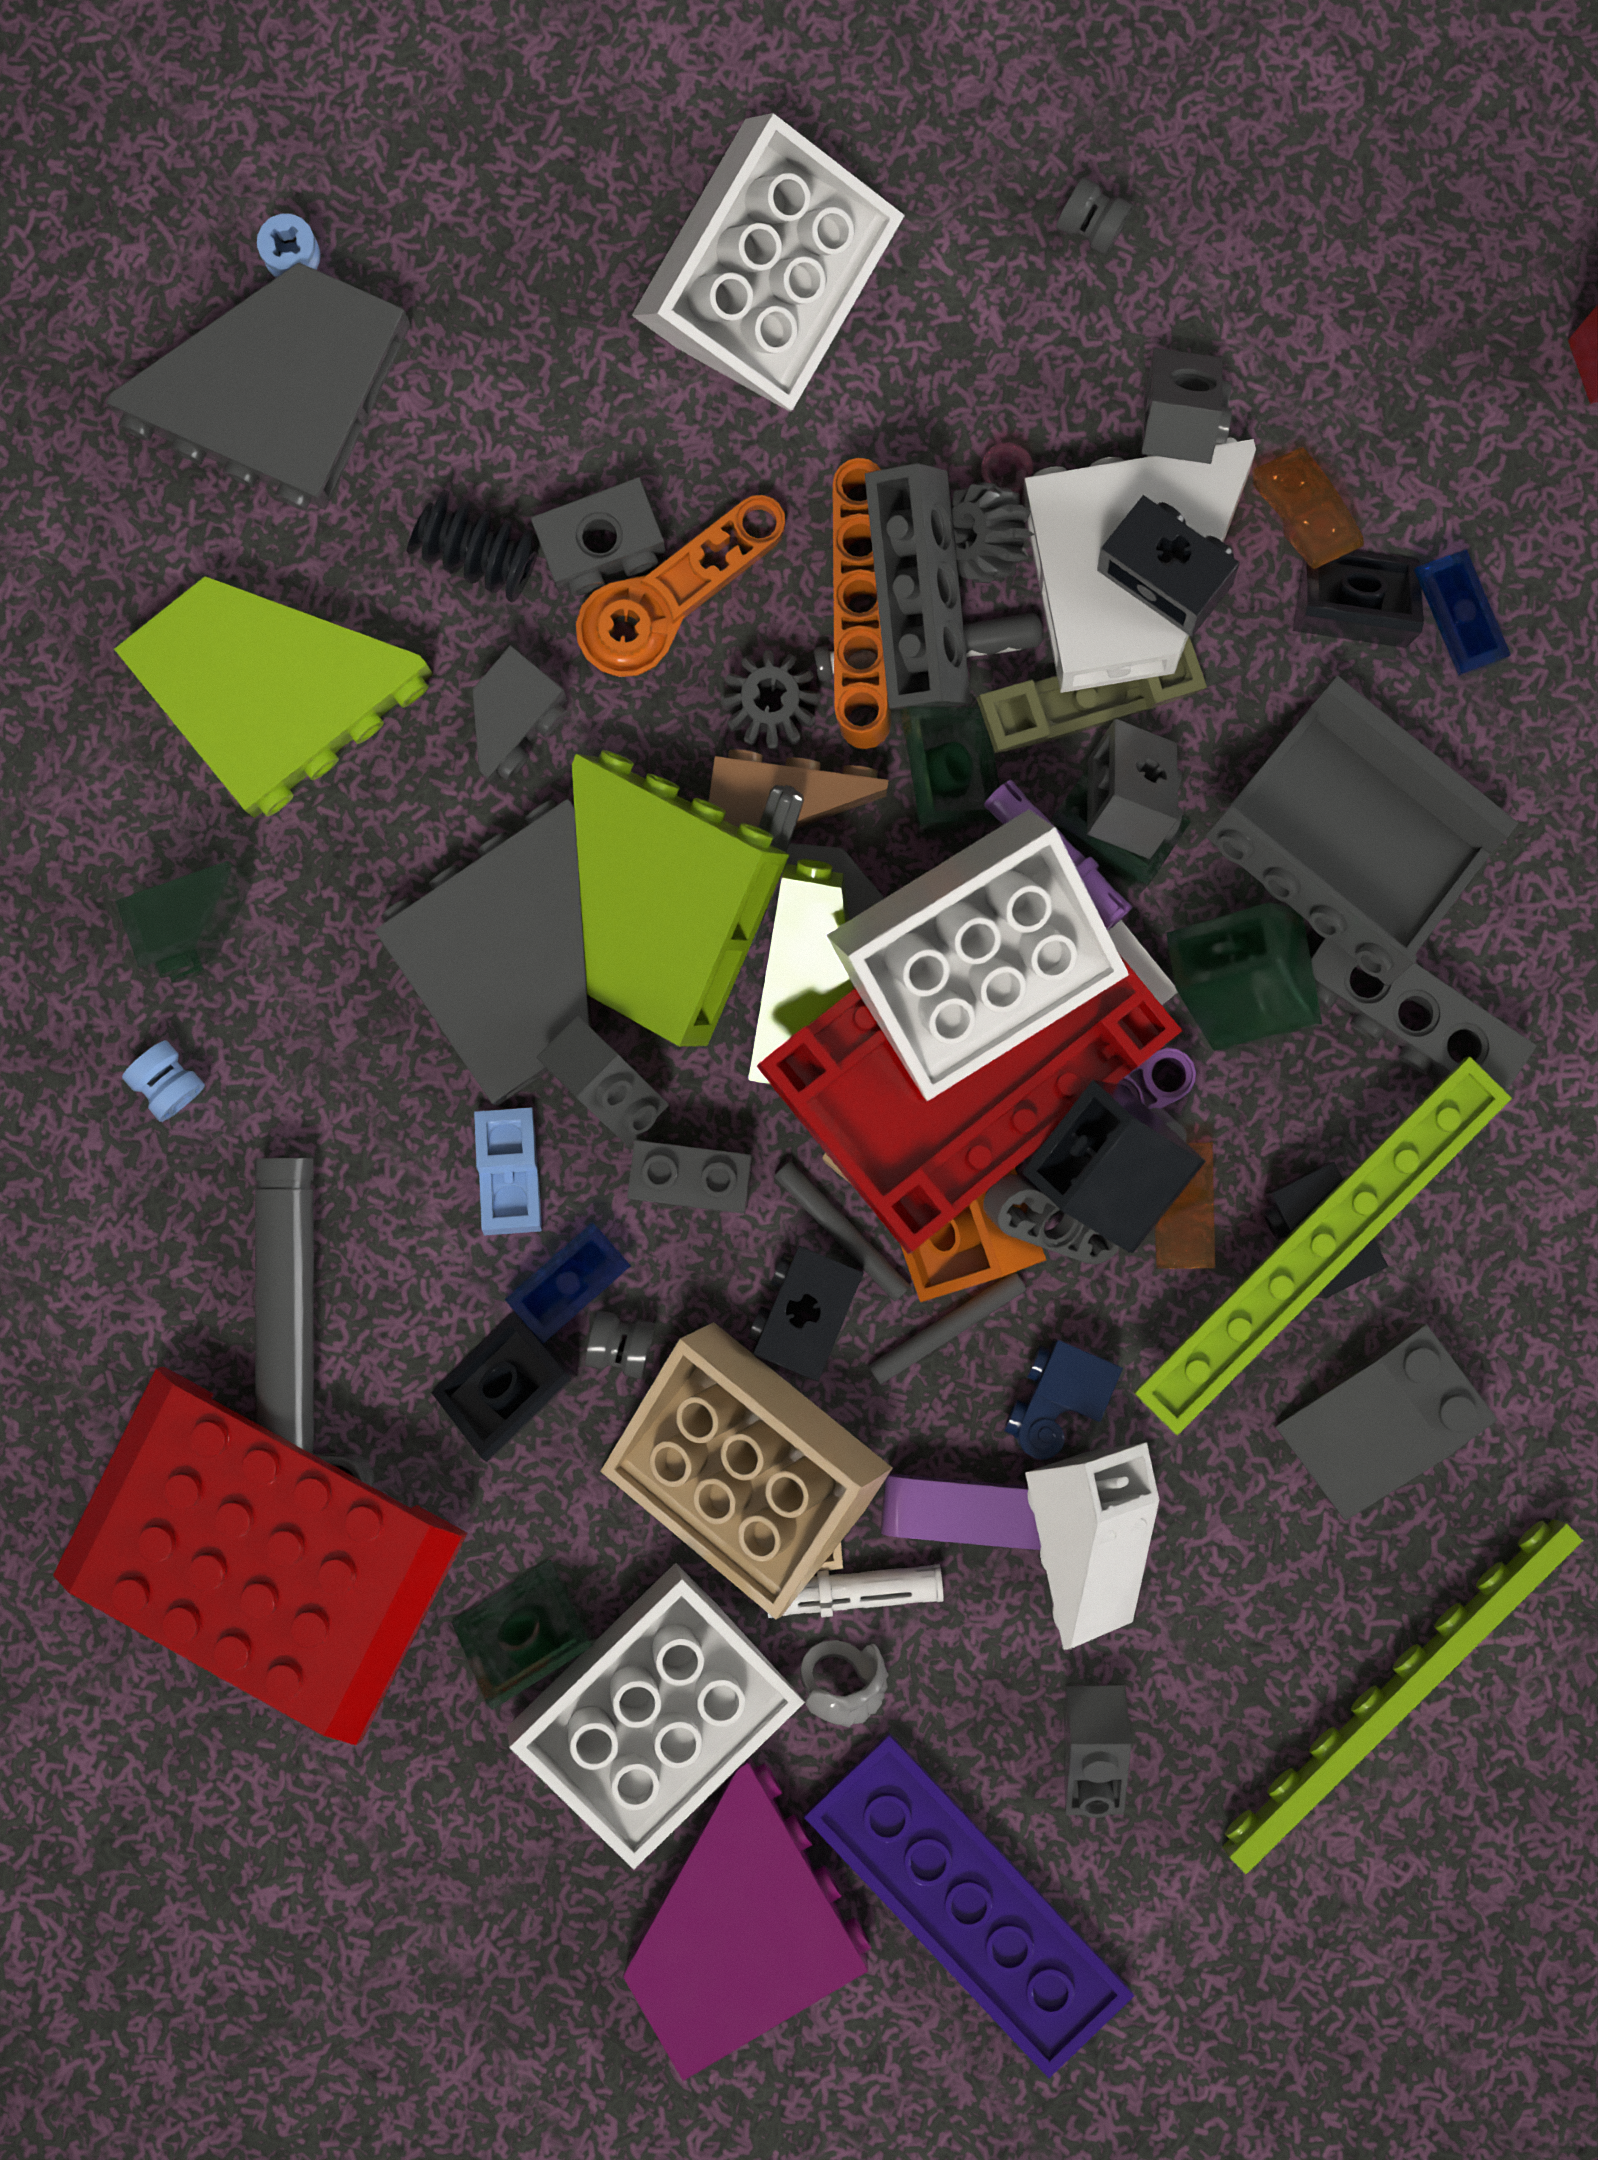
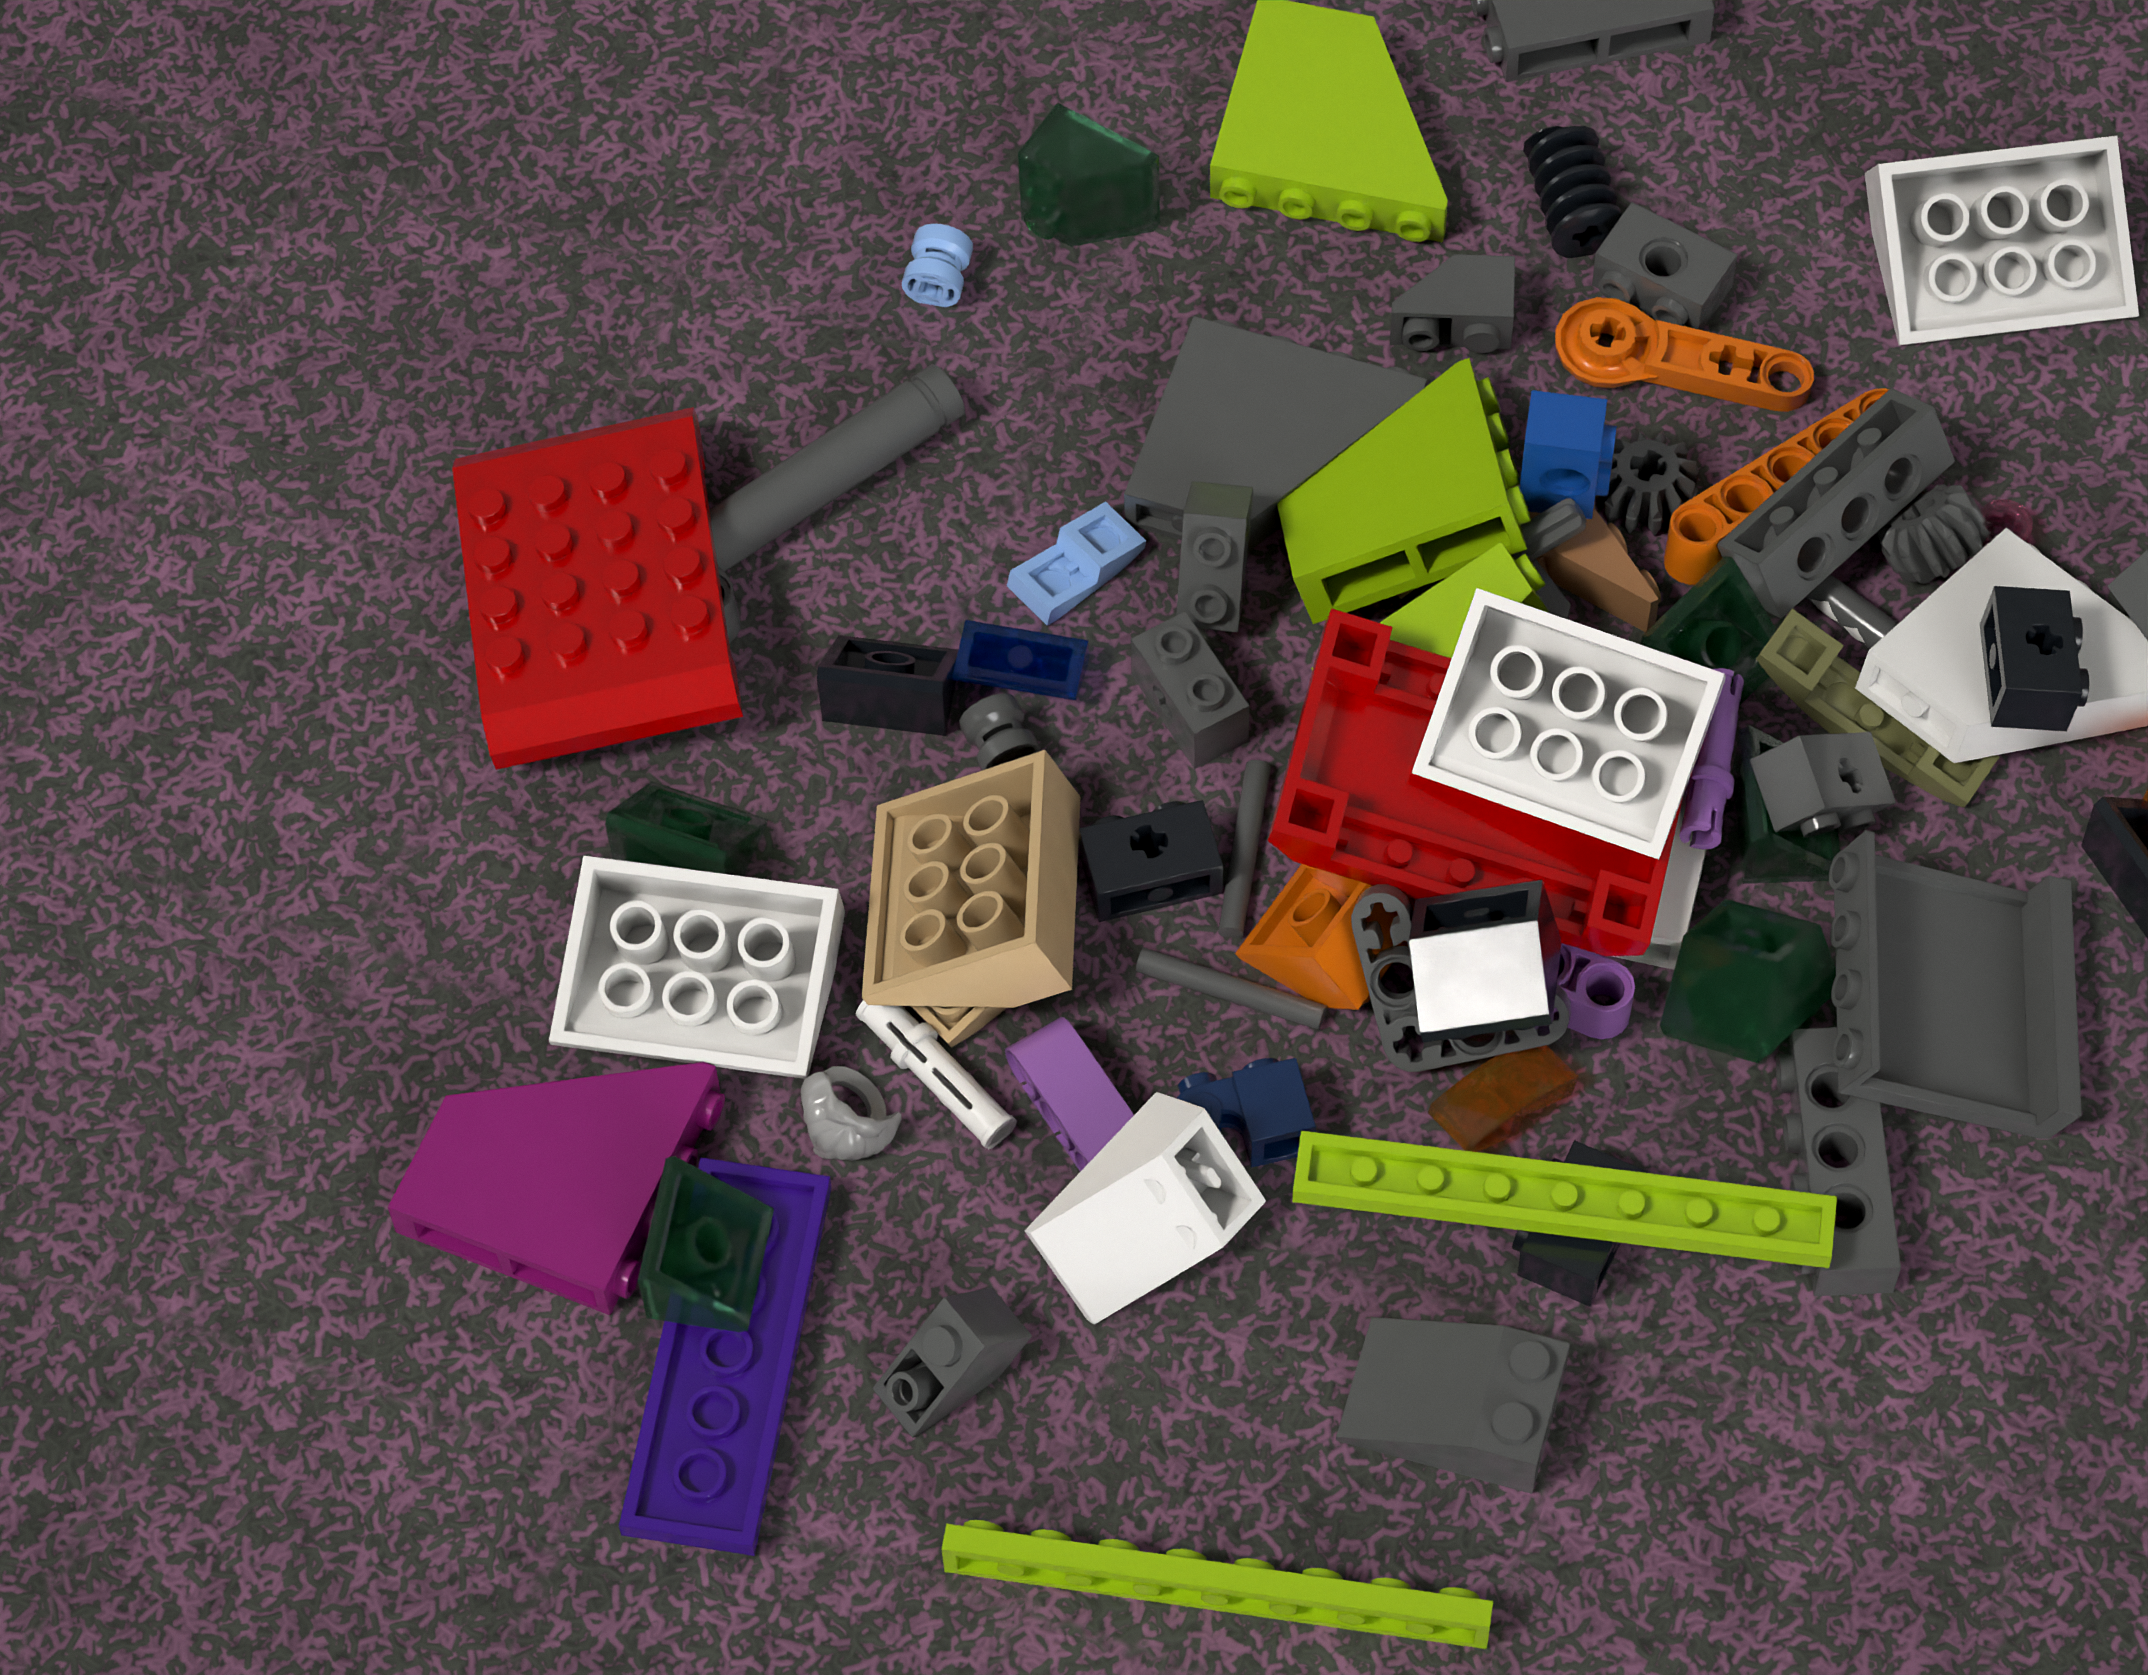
camera: 55 degrees right, 25 degrees down
none -> clear green slope [638,1156,774,1332]
none -> blue brick [1520,390,1617,519]

